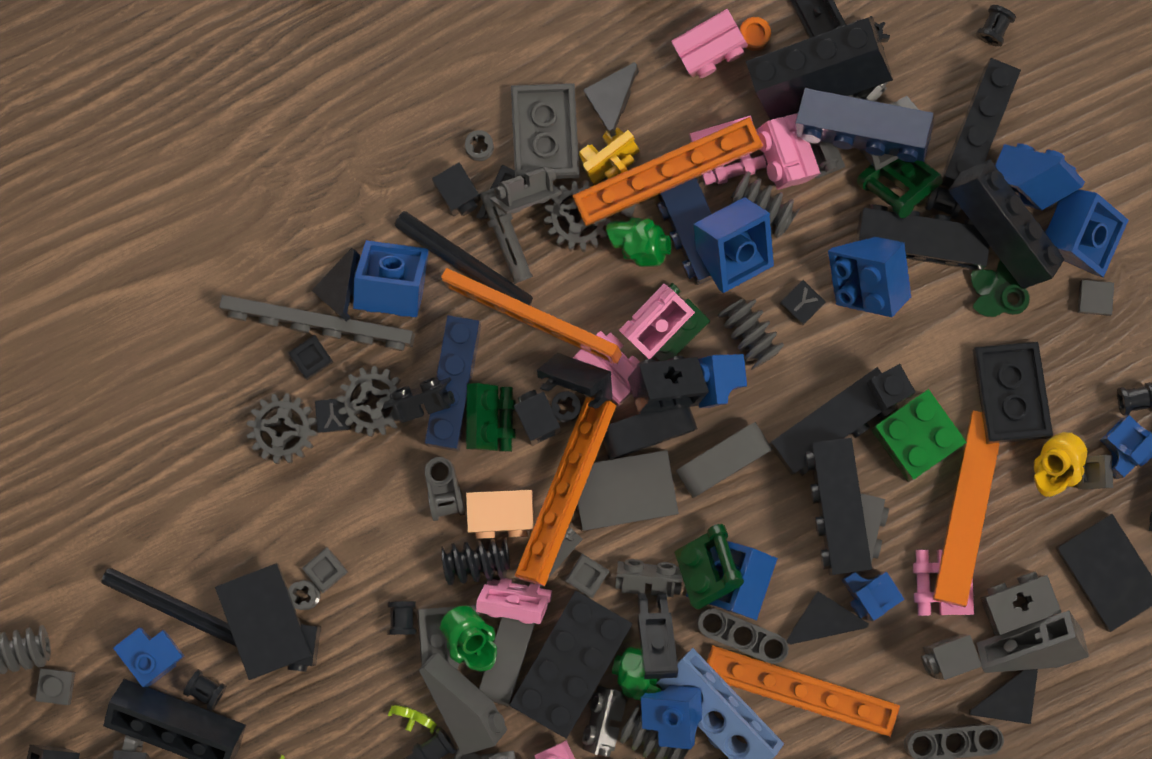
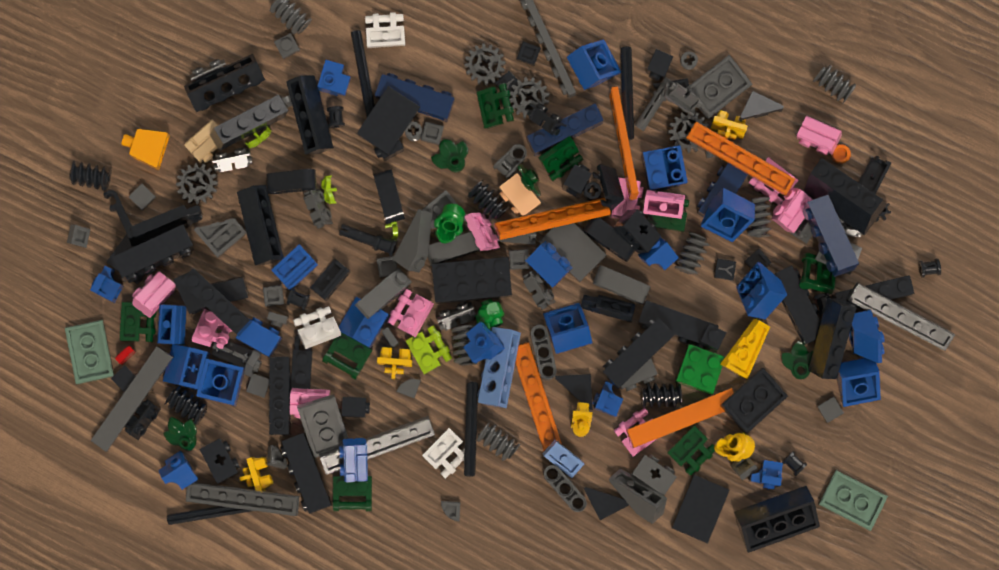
camera: 45 degrees right, 0 degrees up
black tile [312,248,361,321] -> none
black bush [387,601,417,635] -> none
green head [606,217,671,267] -> none
black hinge [637,593,678,679] -> none
dark green plate [674,524,744,610] -> none
dark grey brick [921,634,982,680] -> none
none -> white plate [365,12,405,48]
none -> black beam [373,169,405,224]
none -> dark blue brick [375,73,455,122]
none -> dark green plate [431,139,468,173]
none -> dark green plate [476,83,514,129]
none -> dark green plate [517,164,541,196]
none -> blue brick [526,241,572,288]
none -> medium blue plate [542,440,584,478]
none -> yellow hips [571,402,593,437]
none -> black hinge [581,295,635,322]
none -> blue slope [641,145,688,191]
none -> black piece [642,383,682,408]
none -> dark green plate [667,426,715,476]
none -> yellow wing [720,319,770,379]
none -> black tile [744,249,772,269]
none -> tile [847,282,955,351]

